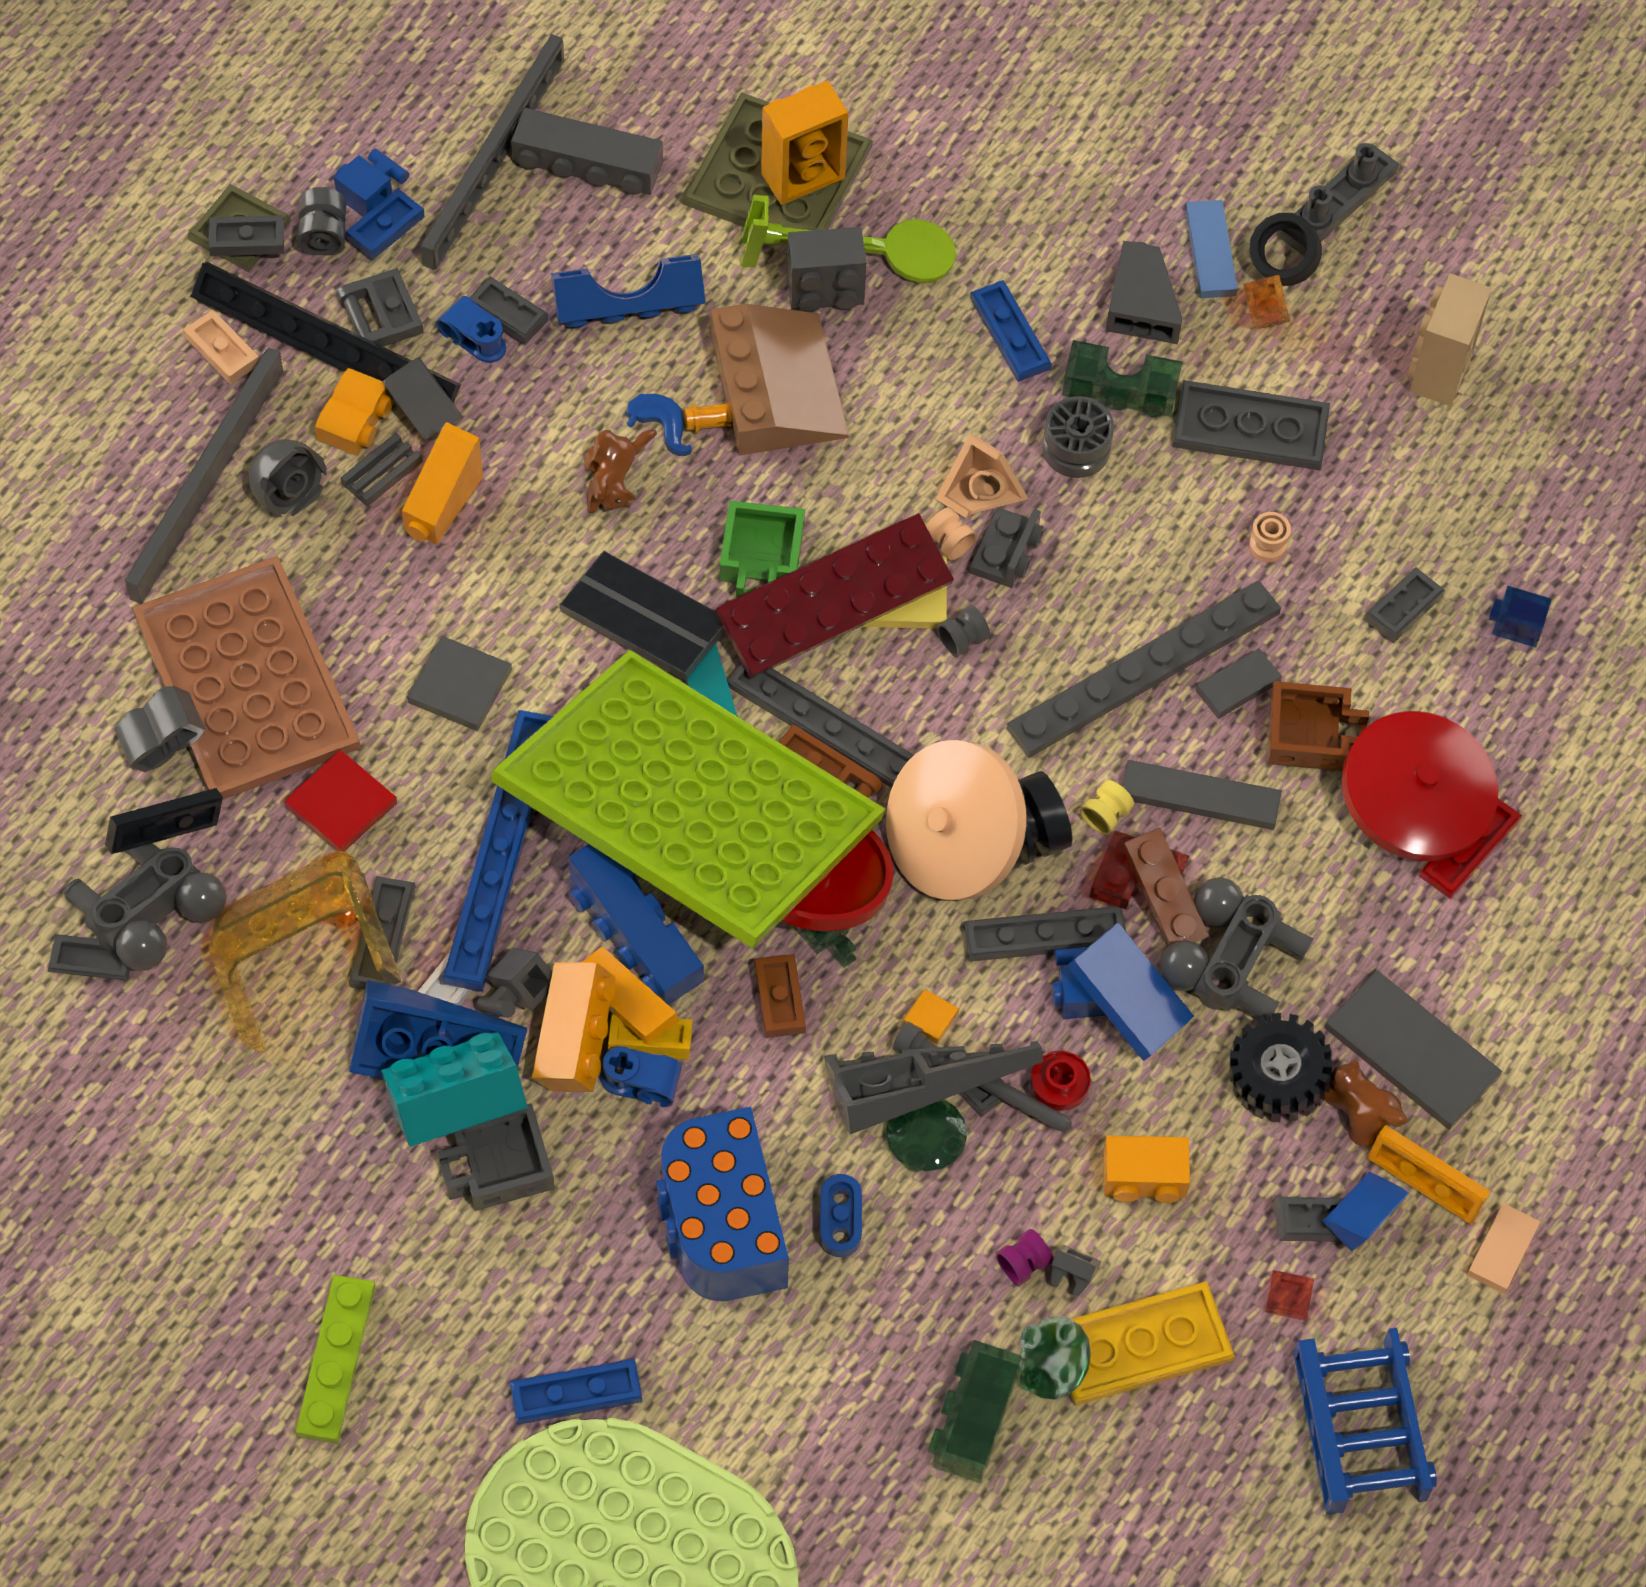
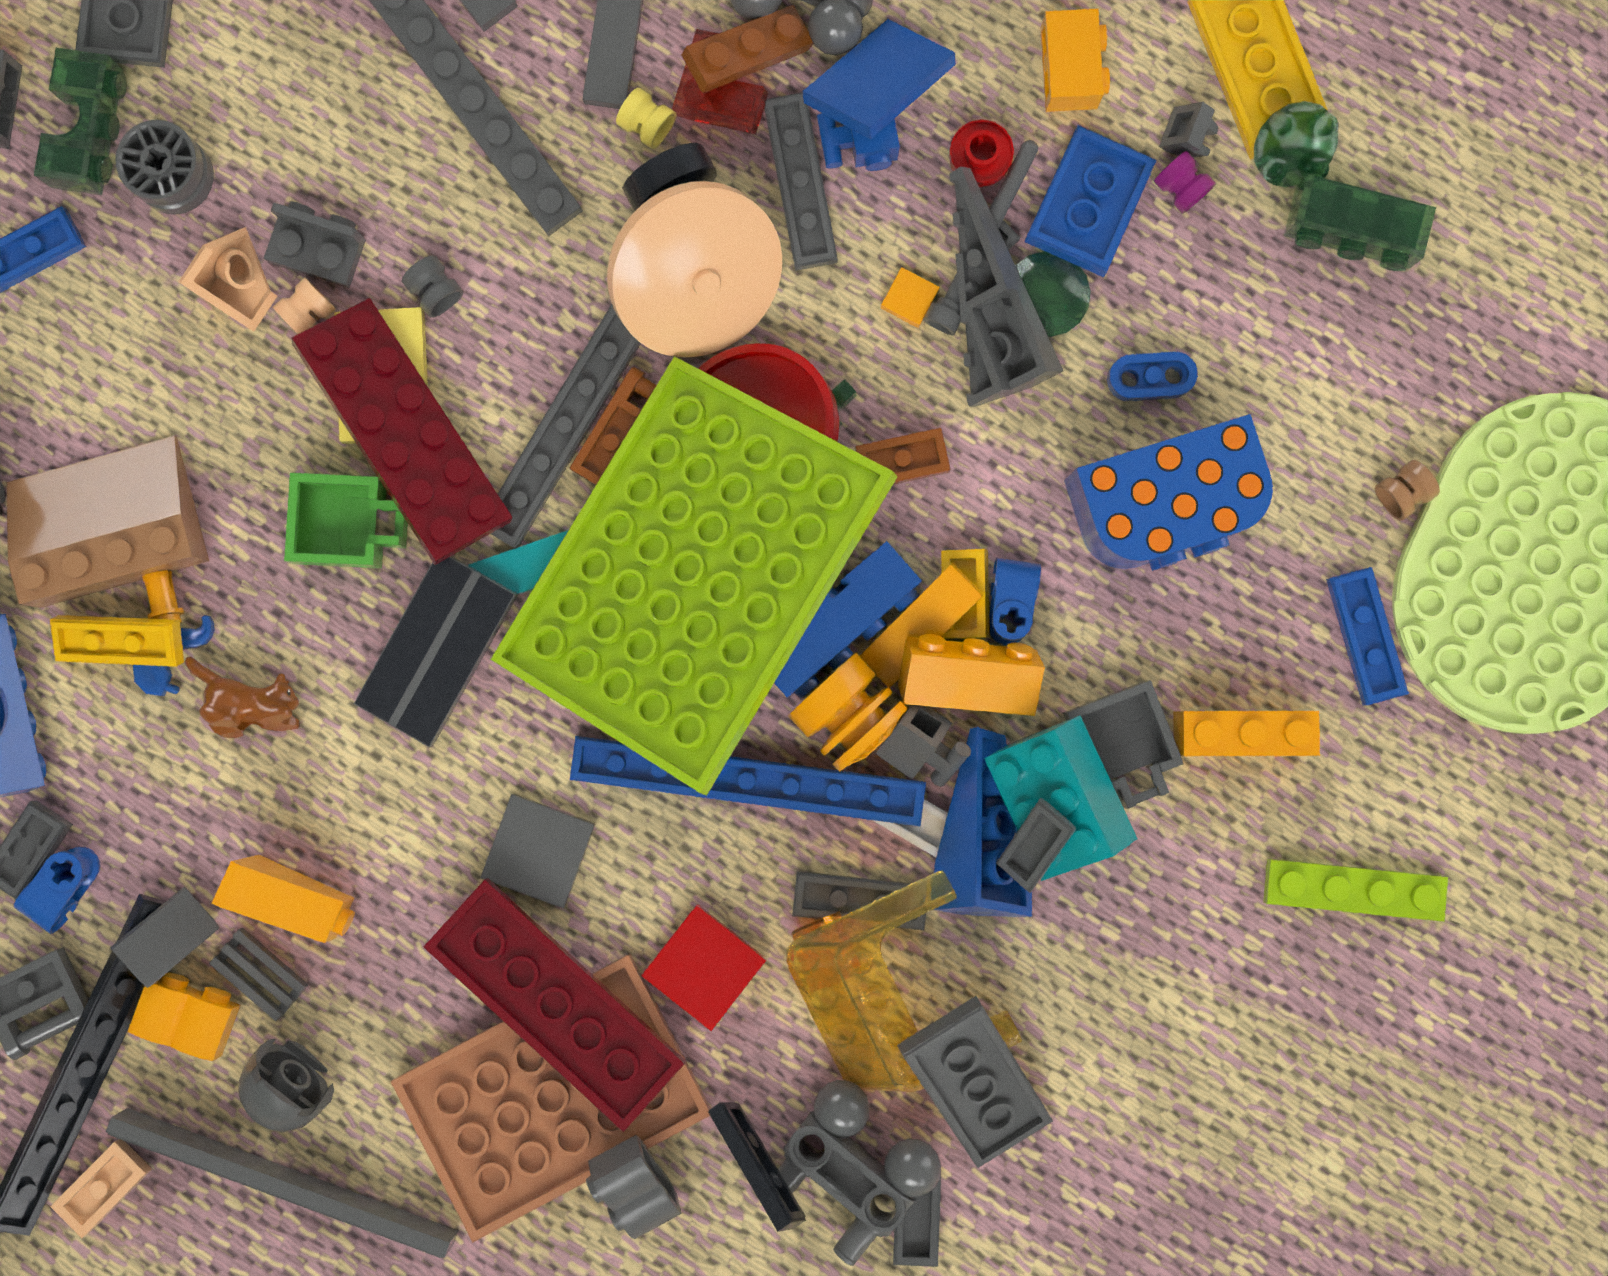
camera: 85 degrees left, 25 degrees up
none -> yellow tile [50,615,184,667]
none -> dark red plate [423,878,686,1132]
none -> light orange wheel [788,652,908,772]
none -> dark grey tile [897,996,1053,1168]
none -> dark grey tile [996,798,1076,893]
none -> blue tile [1024,125,1157,278]
none -> light orange brick [1173,711,1320,756]
none -> medium nougat wheel [1375,460,1440,521]

